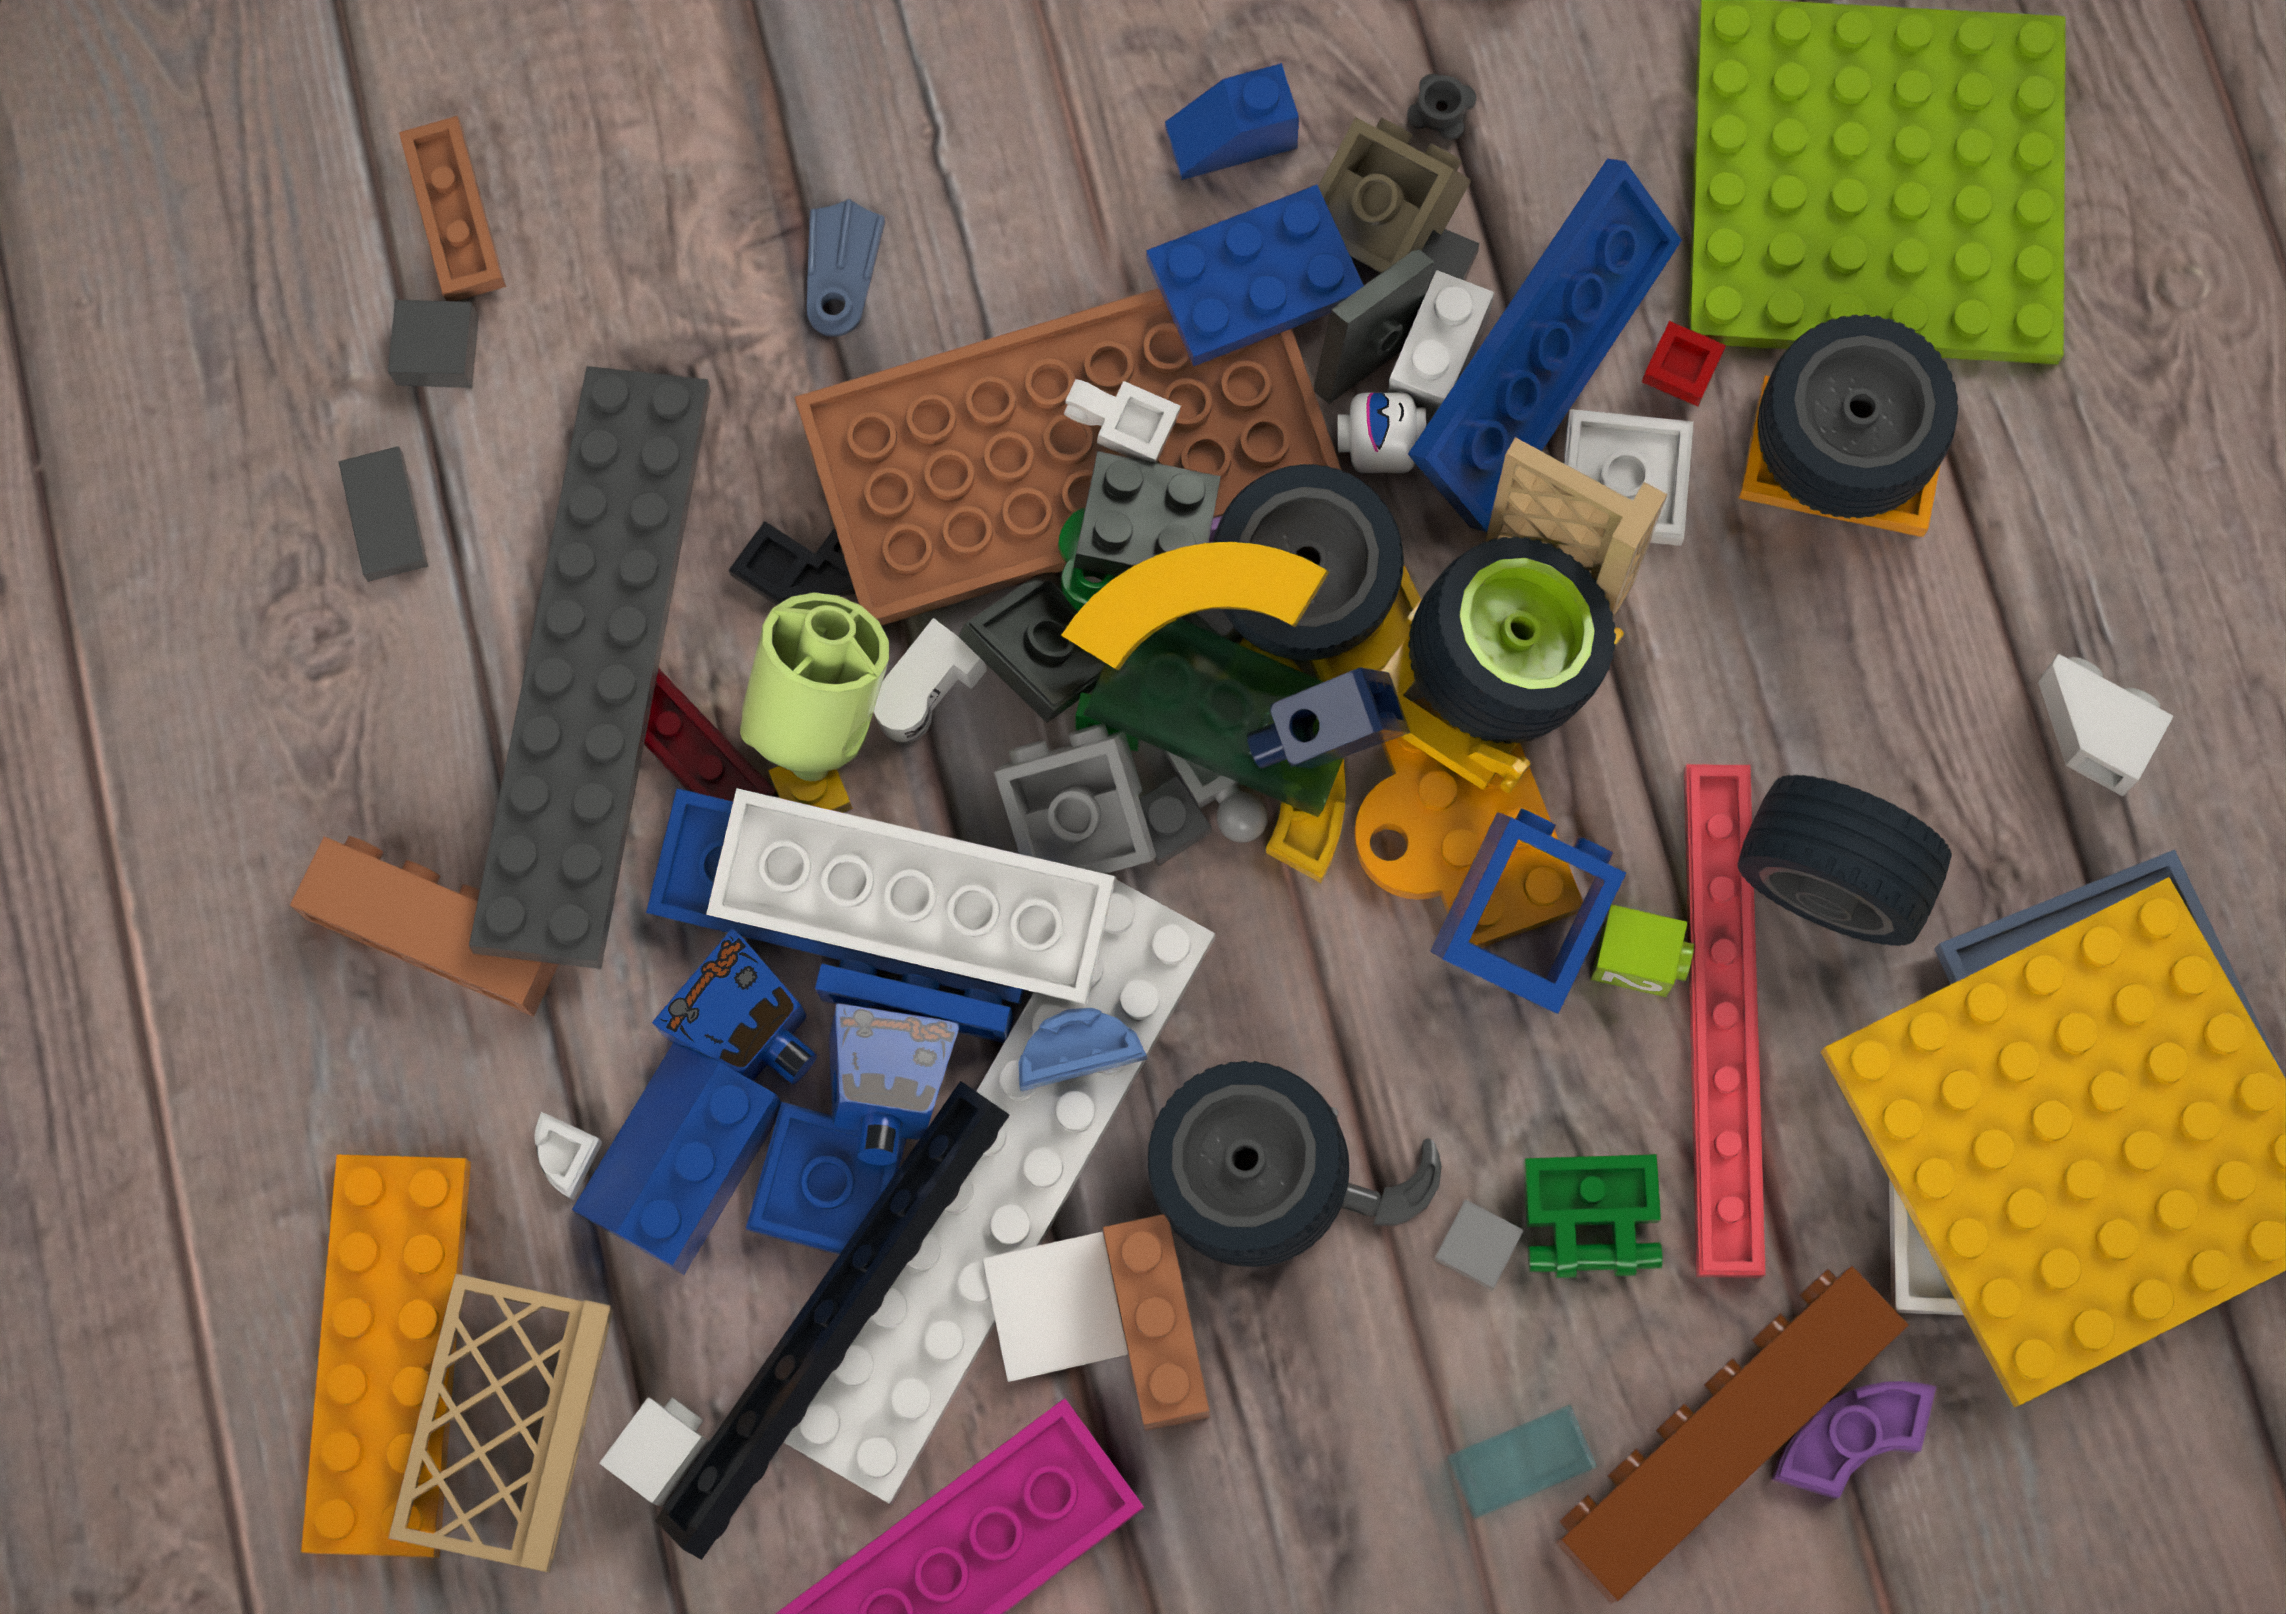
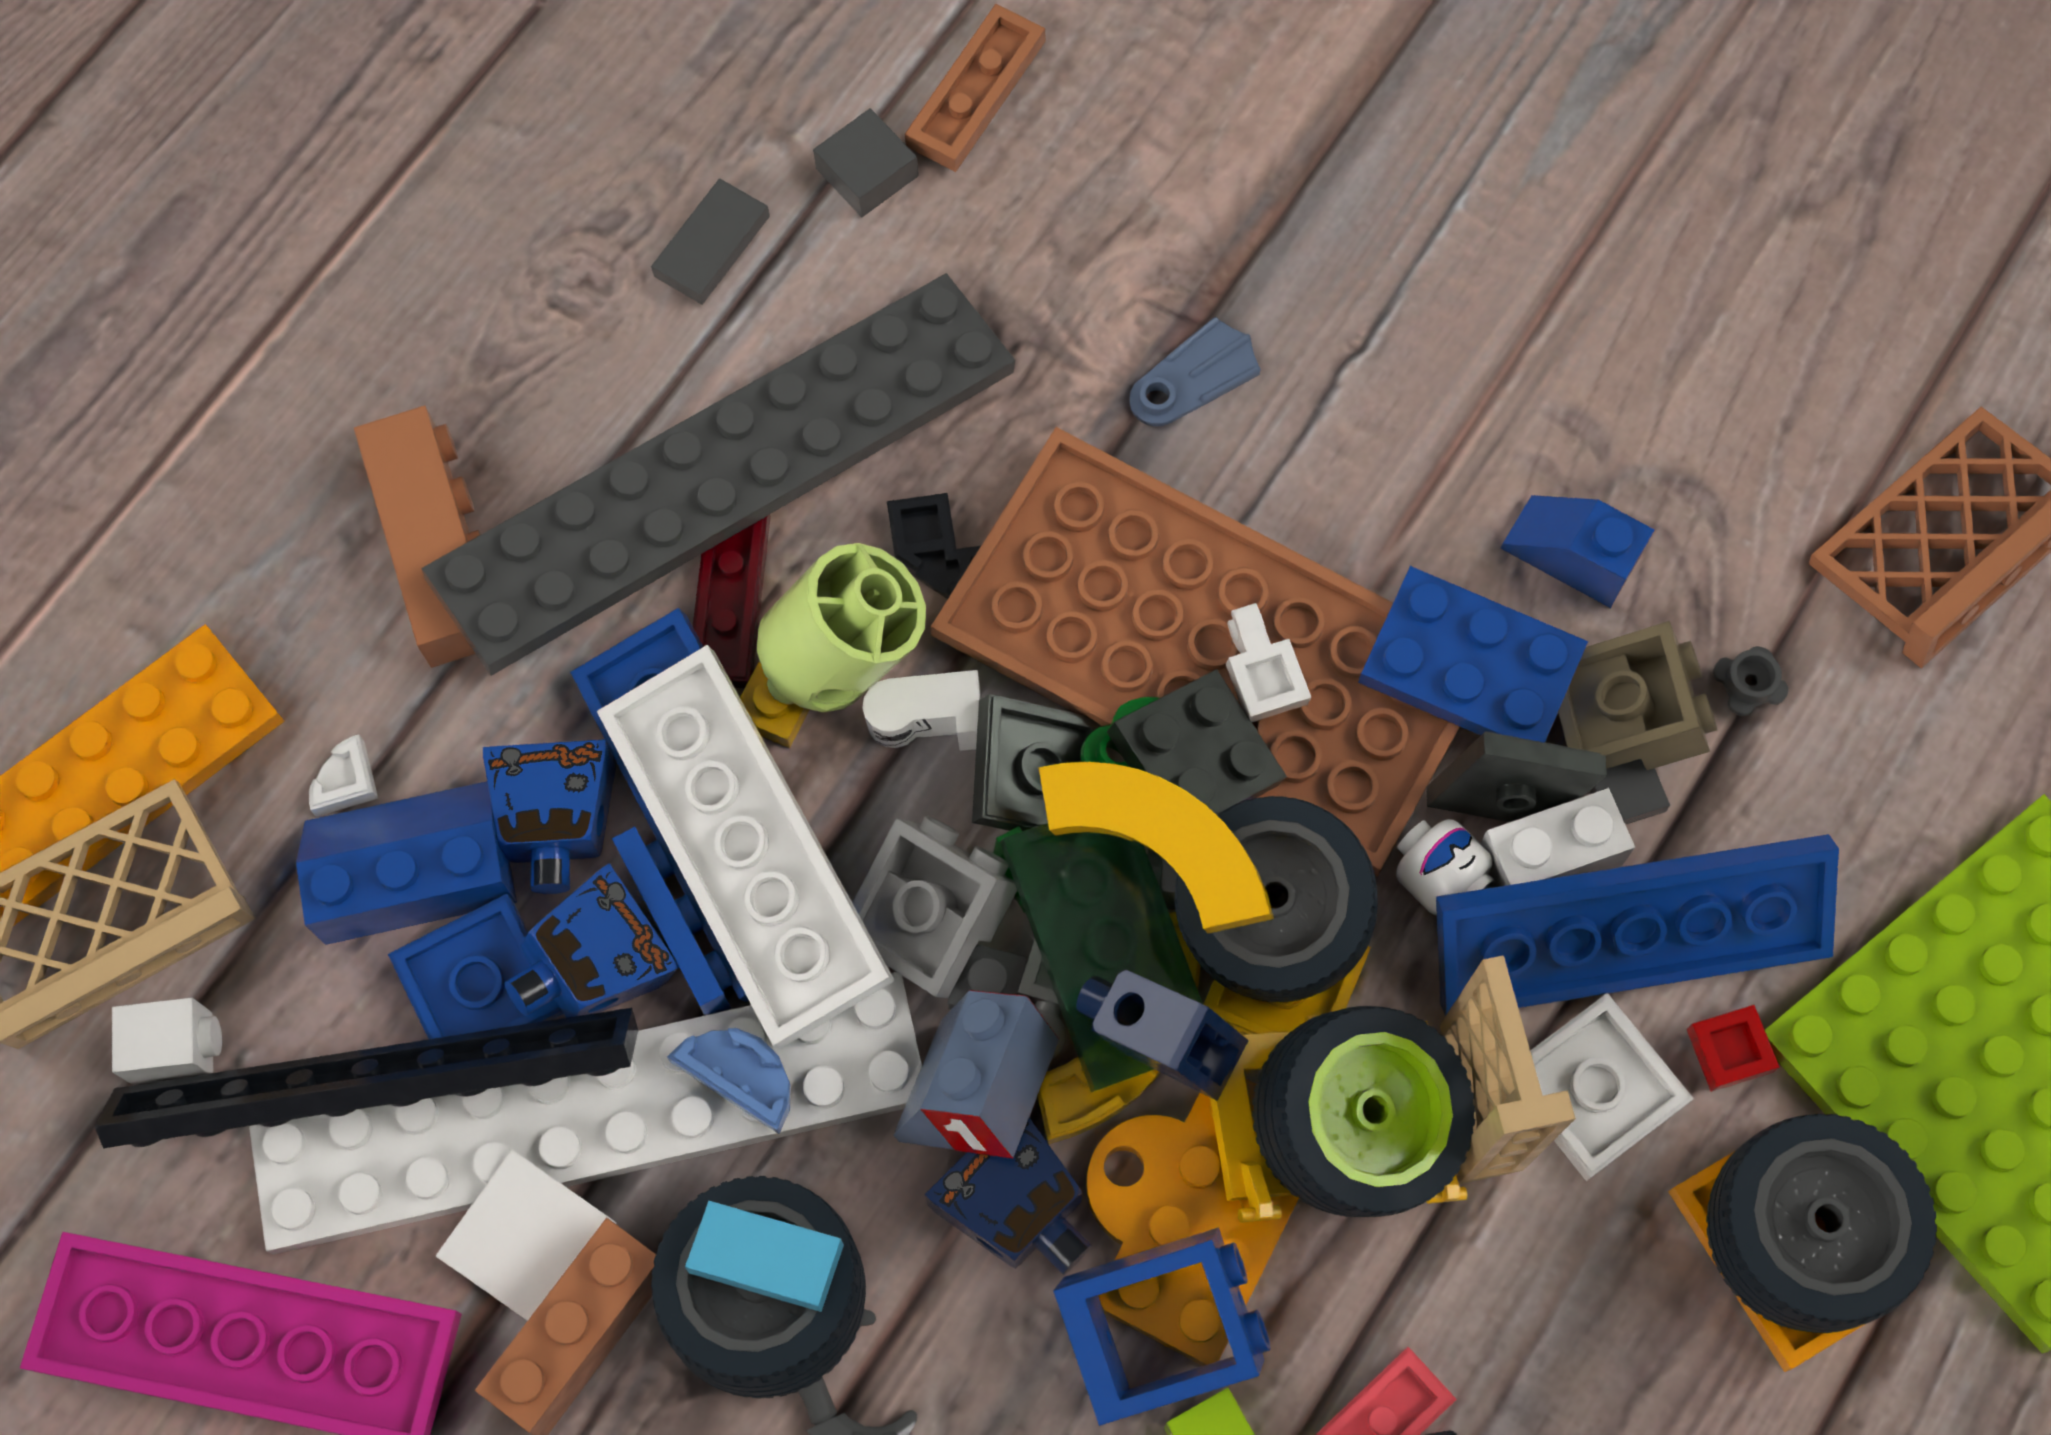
camera: 45 degrees right, 5 degrees down
none -> medium azure tile [685,1201,844,1312]
none -> sand blue slope [893,990,1059,1159]
none -> dark blue torso [924,1118,1092,1275]

